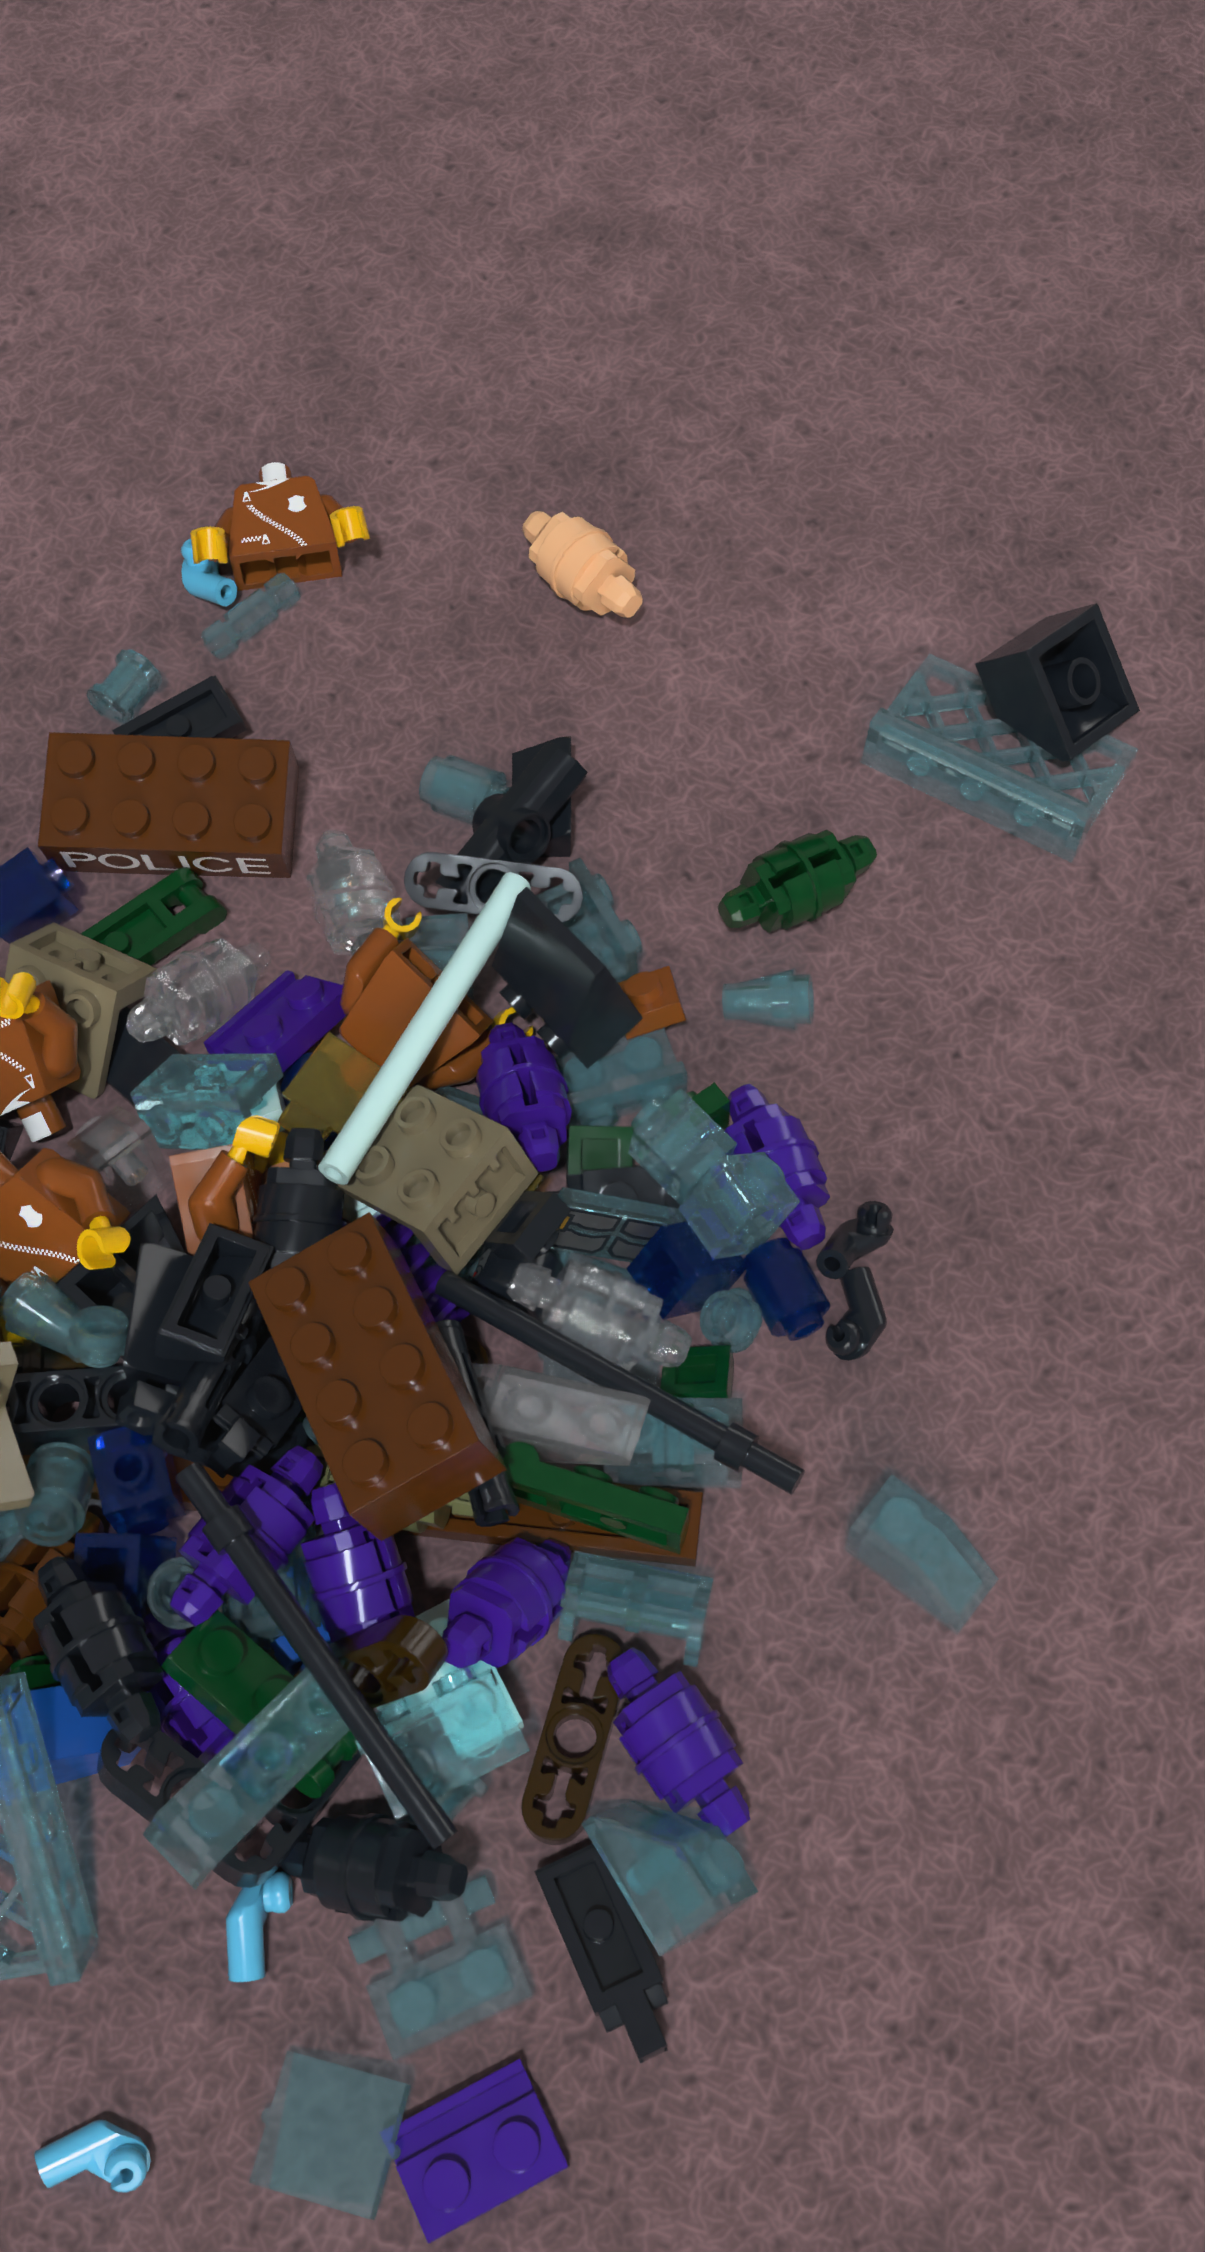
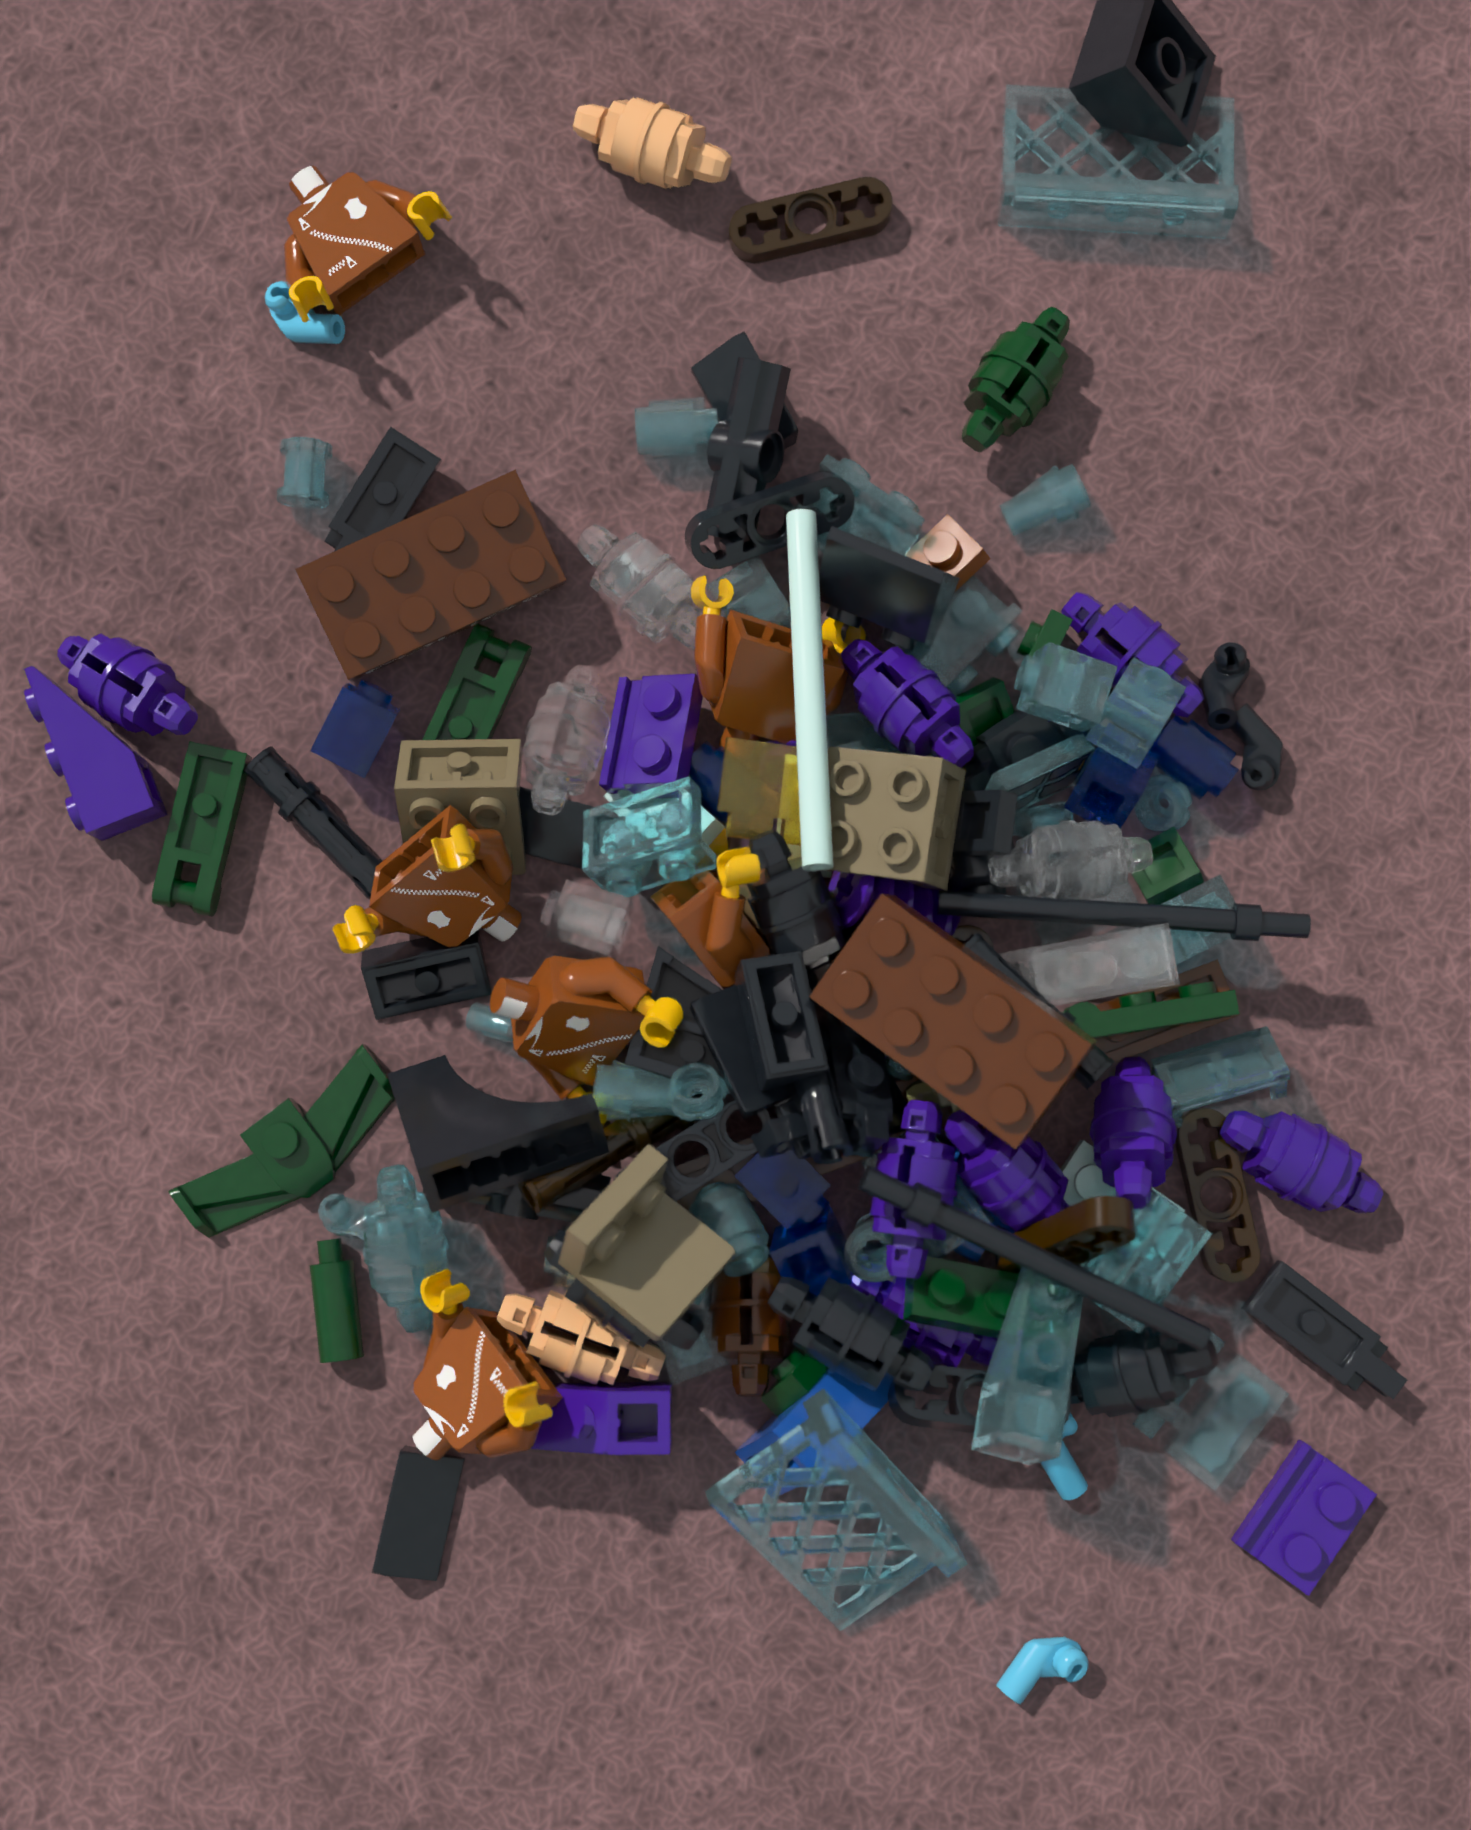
camera: 30 degrees left, 20 degrees up
clear light blue axle [201,573,300,659] -> none
clear light blue piece [249,2050,411,2220] -> none
clear light blue slope [582,1800,759,1956] -> none
clear light blue slope [845,1475,998,1635] -> none
none -> dark brown beam [729,177,893,264]

